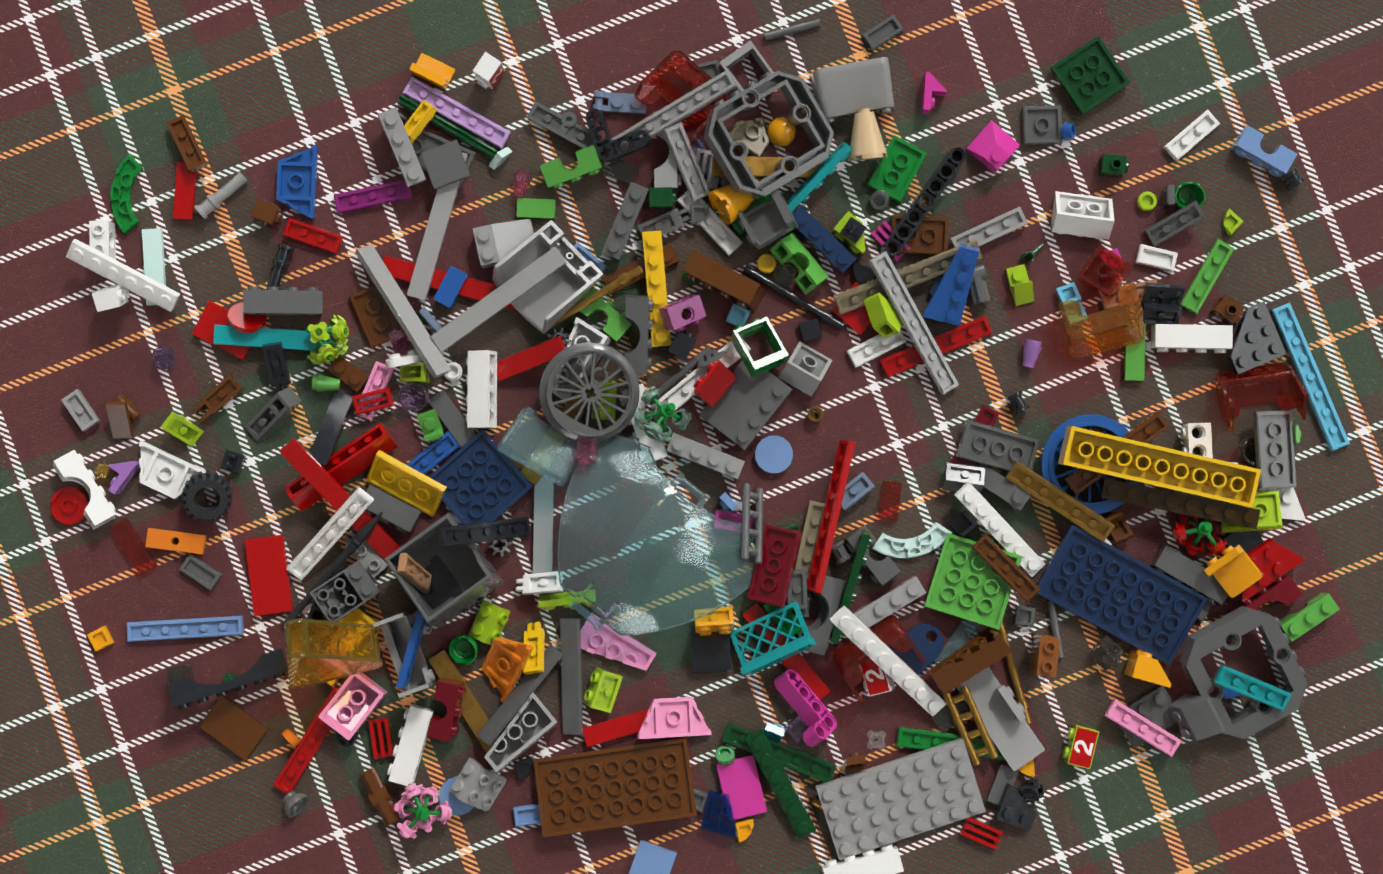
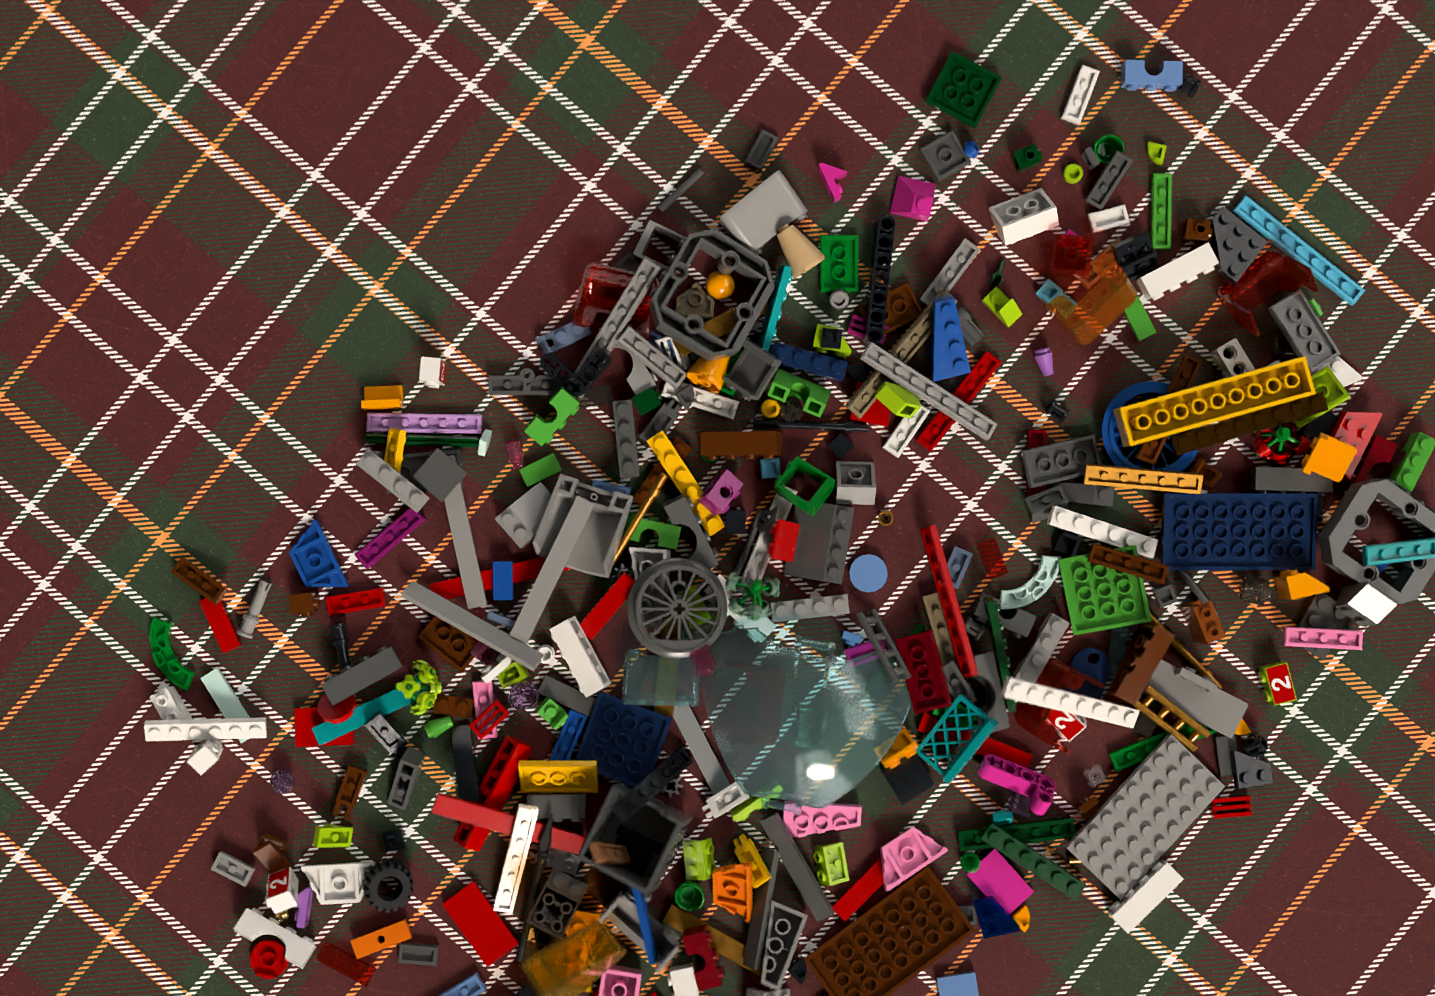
camera: 30 degrees left, 0 degrees up
none -> white brick [265,867,299,914]

